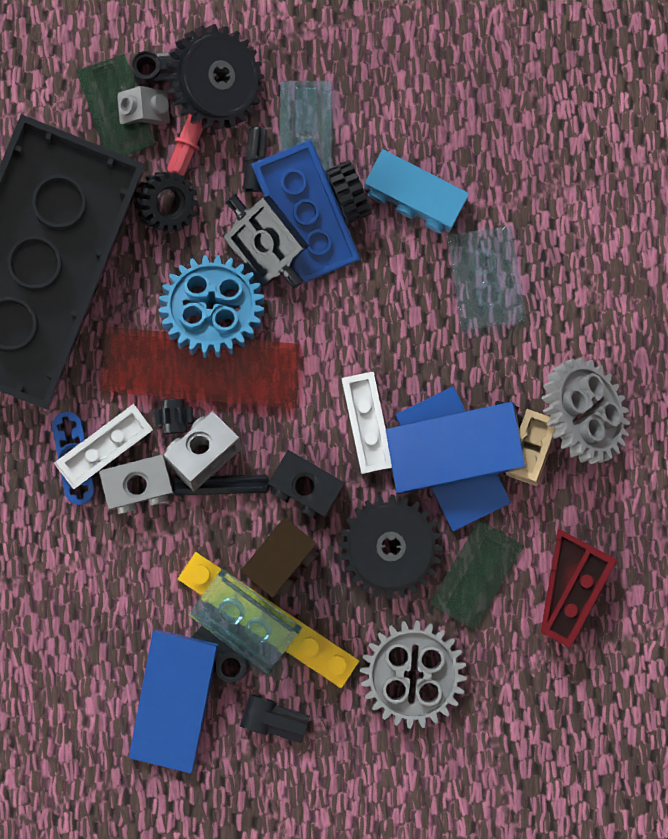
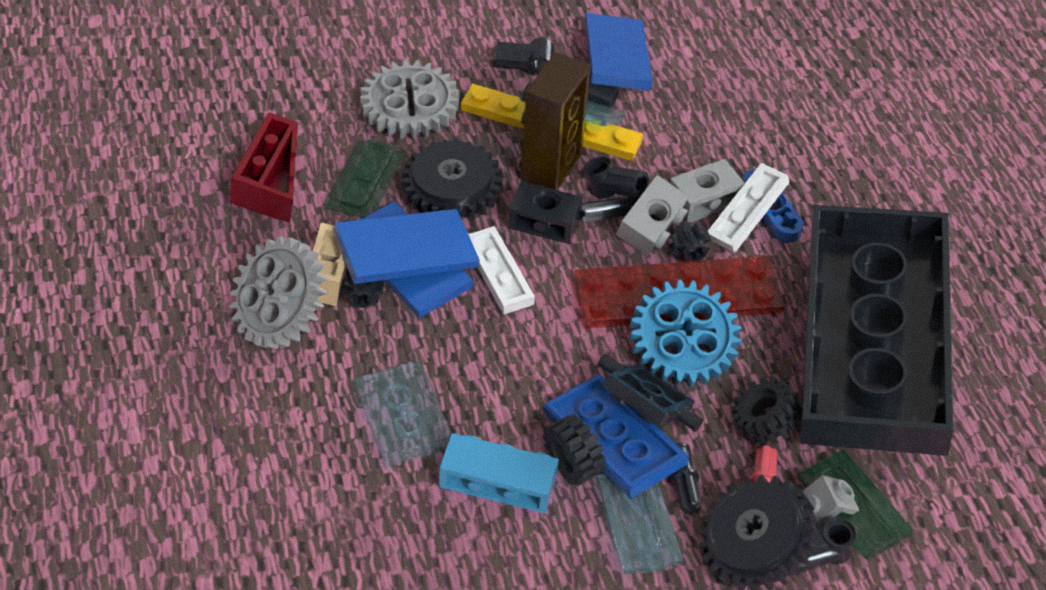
camera: 165 degrees right, 35 degrees down
none -> black piece [584,156,650,199]

